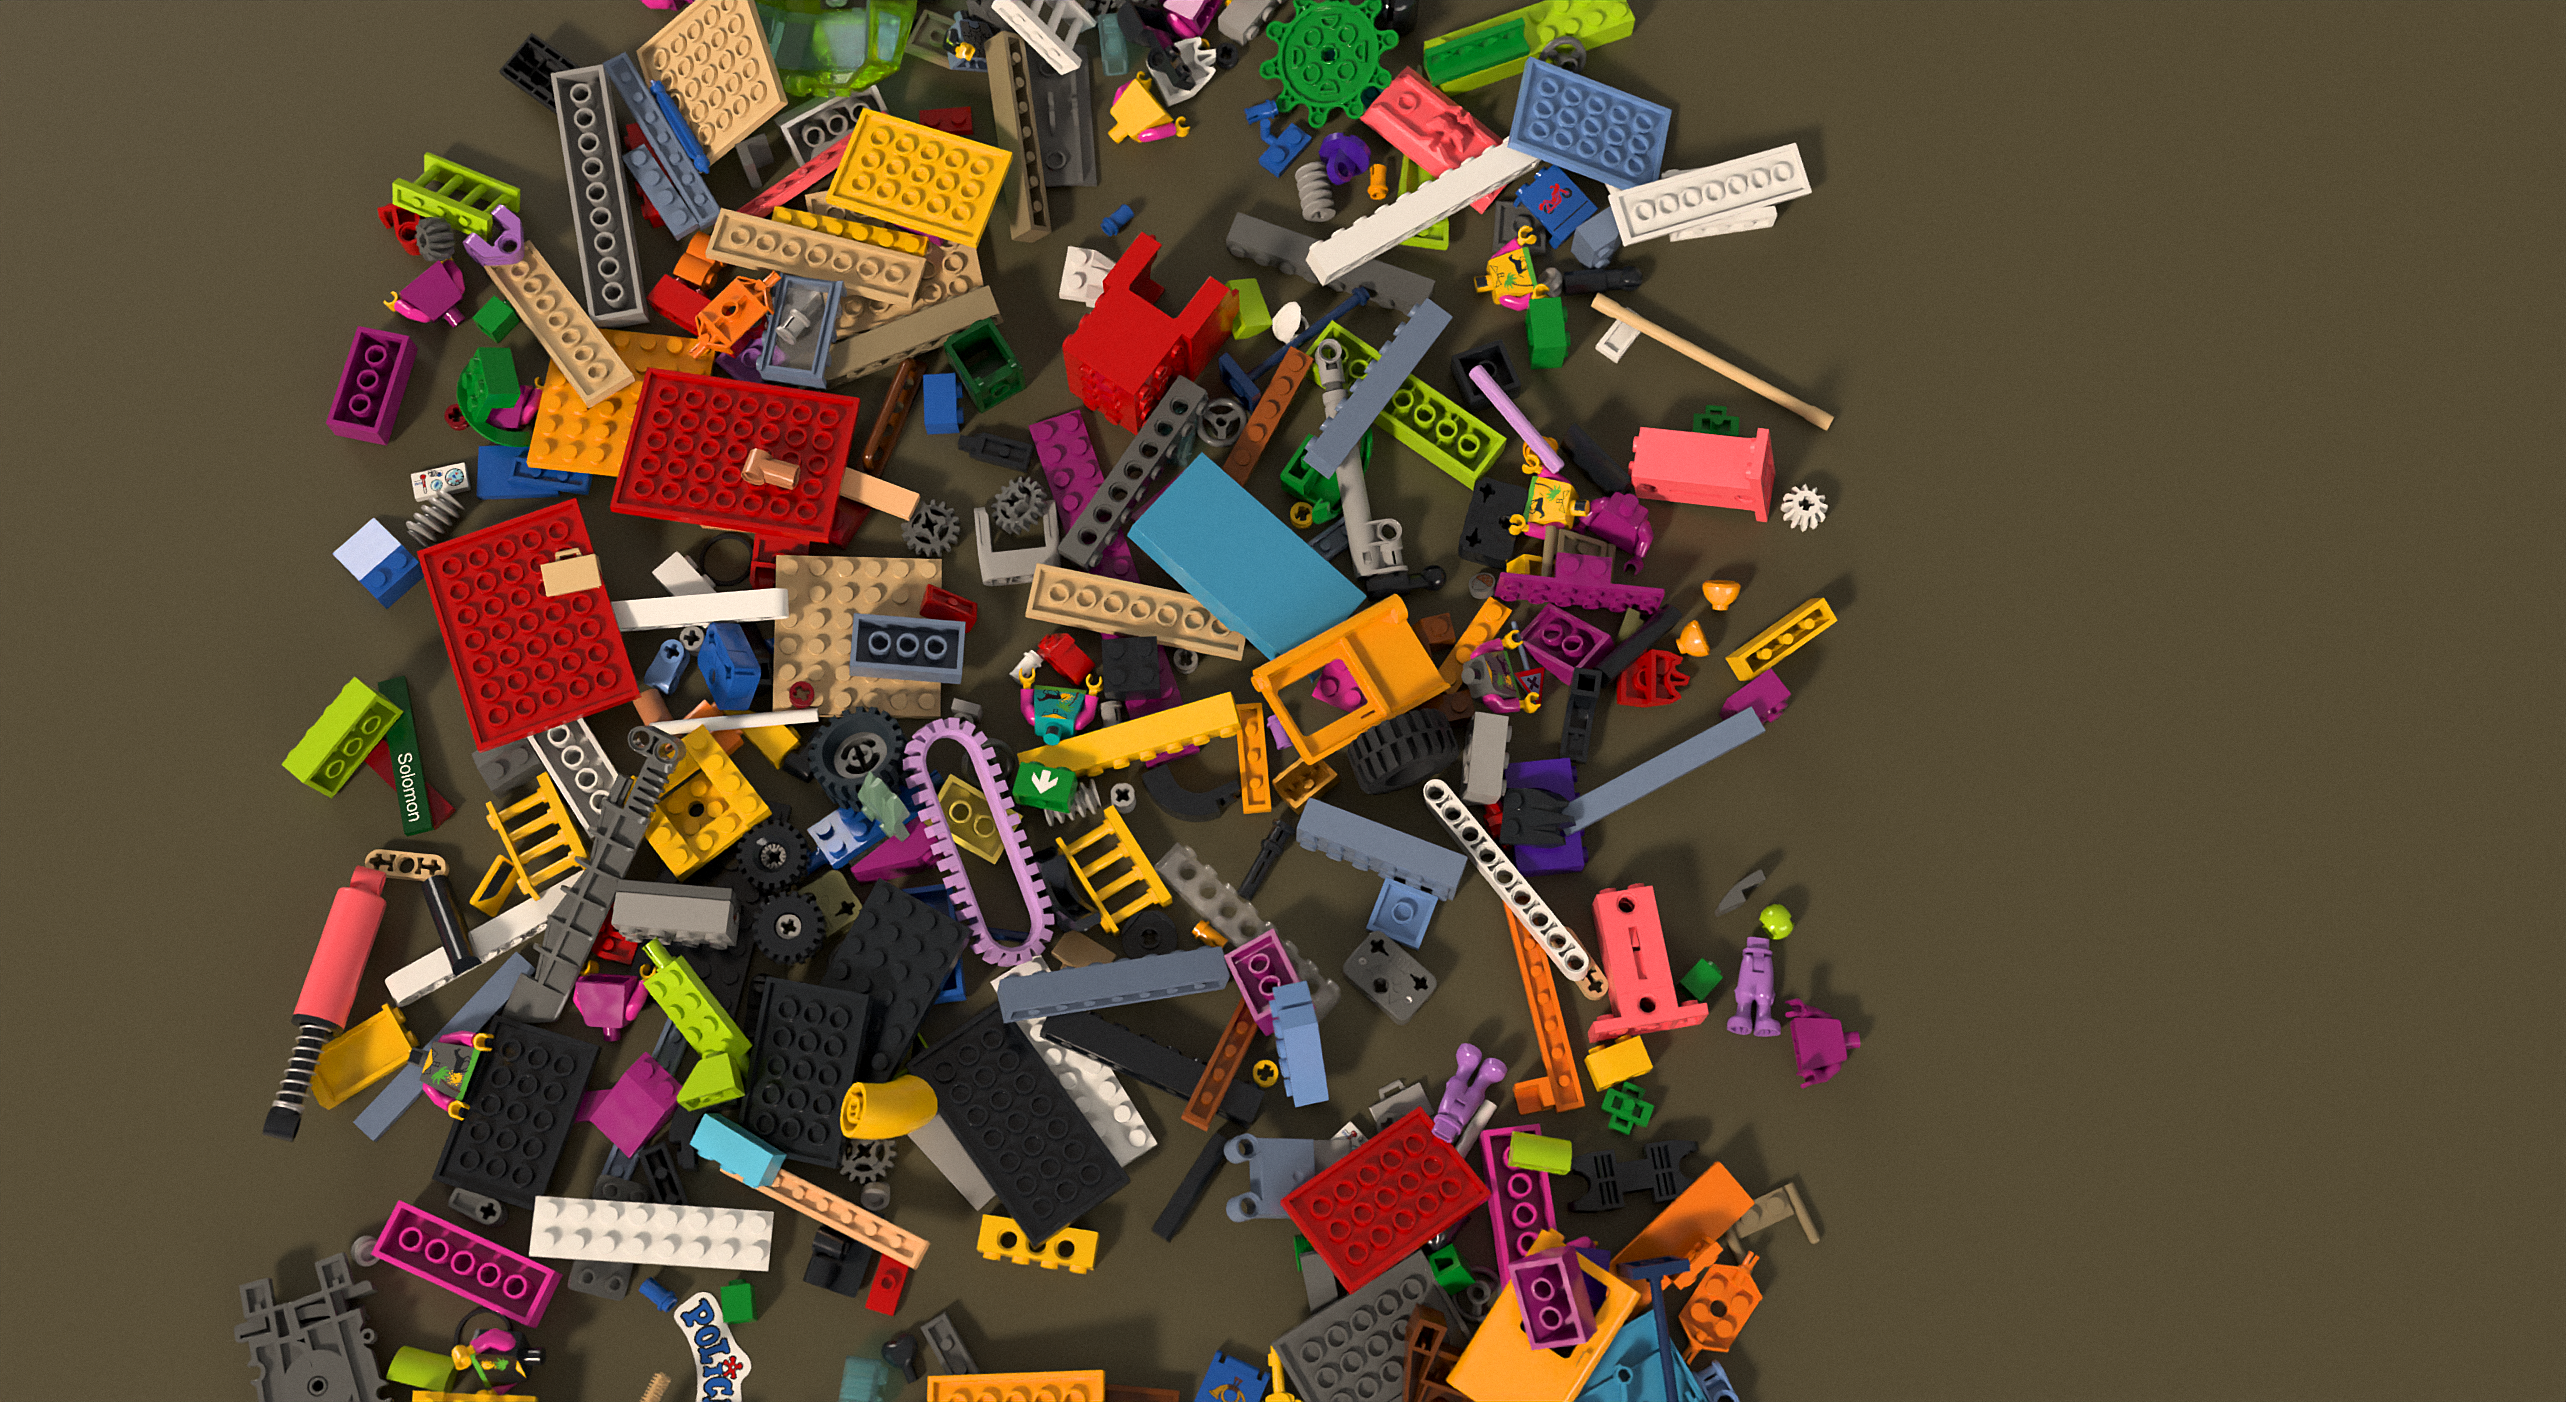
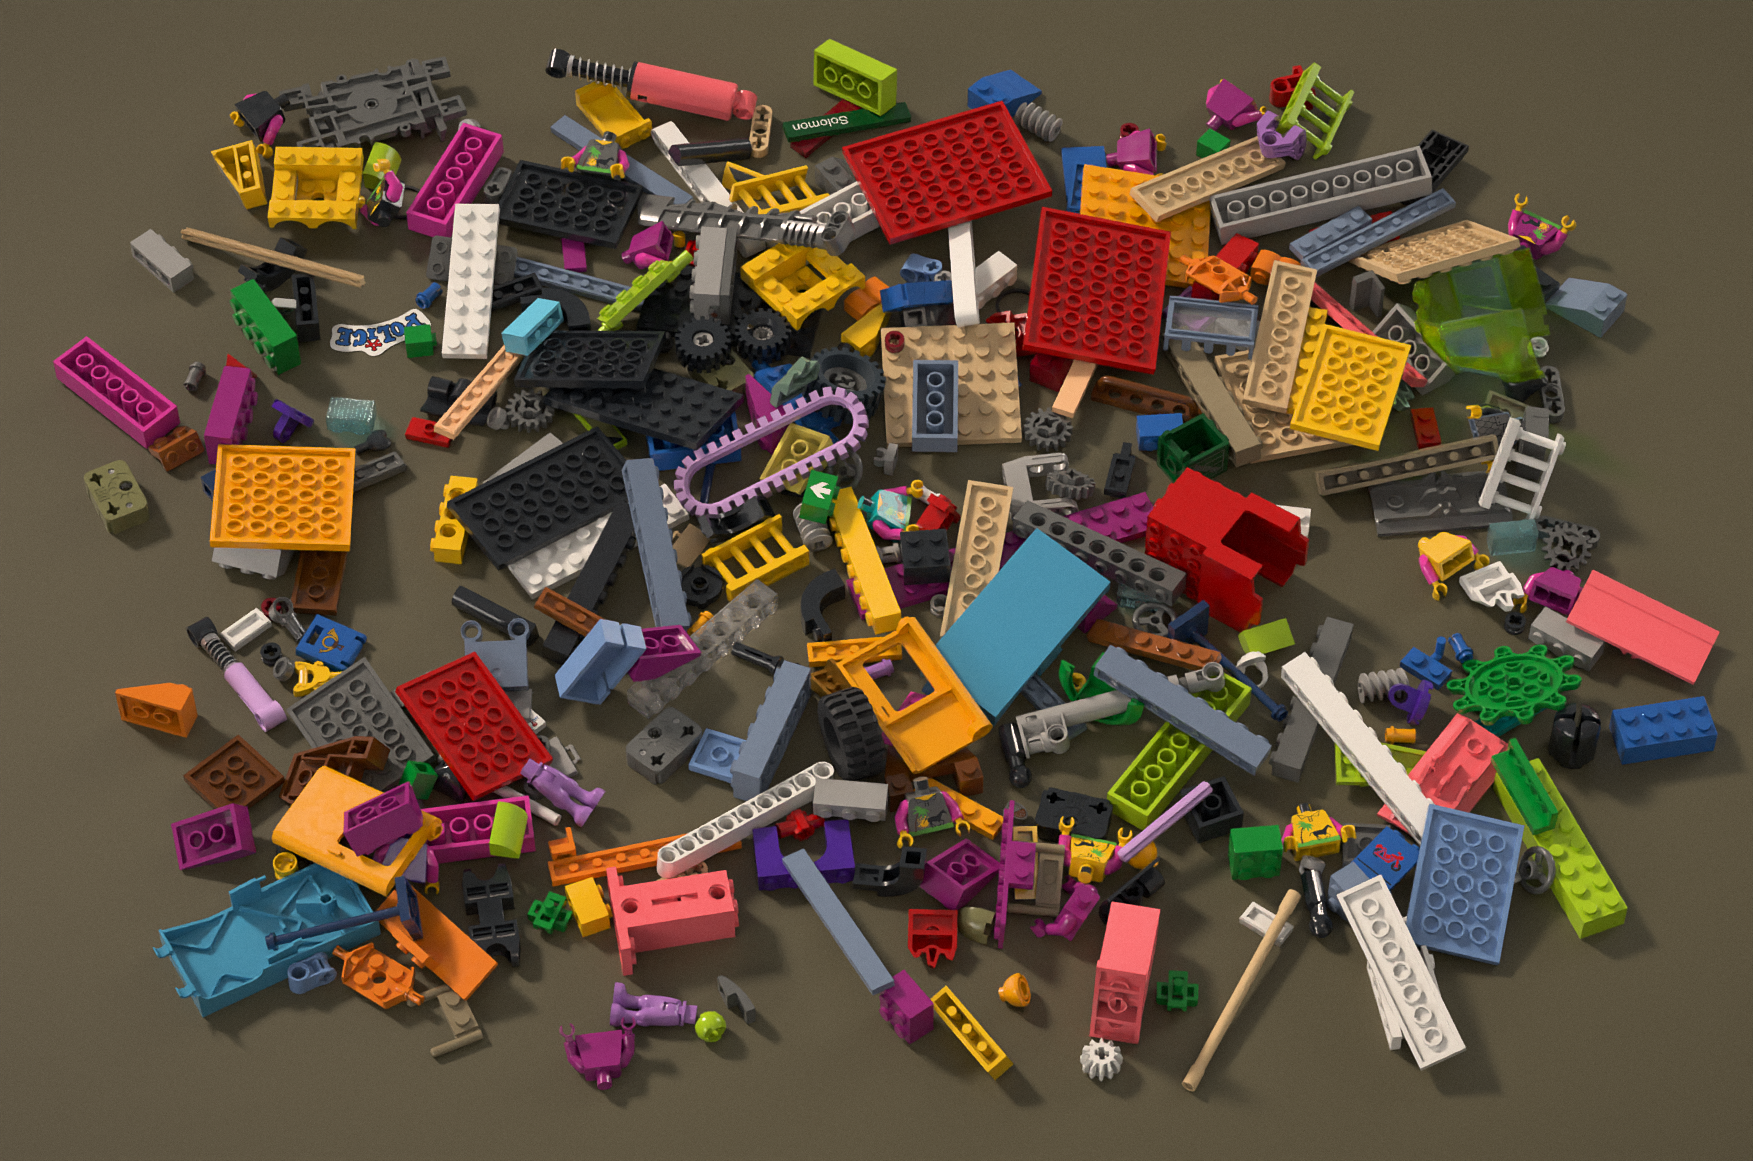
camera: 90 degrees right, 20 degrees down
magenta brick [326,326,418,446] -> none
white tile [411,462,471,502] -> none
dark grey gear [415,216,456,262] -> none
green piece [456,347,531,447] -> none
tan piece [541,548,603,597] -> none
magenta slope [589,1052,683,1159] -> none
nougat brick [633,689,683,751] -> none
white piece [649,708,819,735] -> none
blue wheel [650,79,710,174] -> none
lime slope [677,1051,745,1111] -> none
nougat piece [741,449,801,490] -> none
light grey bush [775,309,811,345] -> none
yellow brick [840,1075,938,1140] -> none
red slope [919,584,977,634] -> none
blue pin [1101,204,1134,236] -> none
light grey bush [1111,783,1136,814] -> none
black plate [1117,0,1197,91] -> none
black plate [1499,788,1576,849] -> none
piece [1511,621,1545,710] -> none
black brick [1591,604,1683,689] -> none
light orange brick [1676,620,1711,657] -> none
green brick [1676,958,1723,1004] -> none

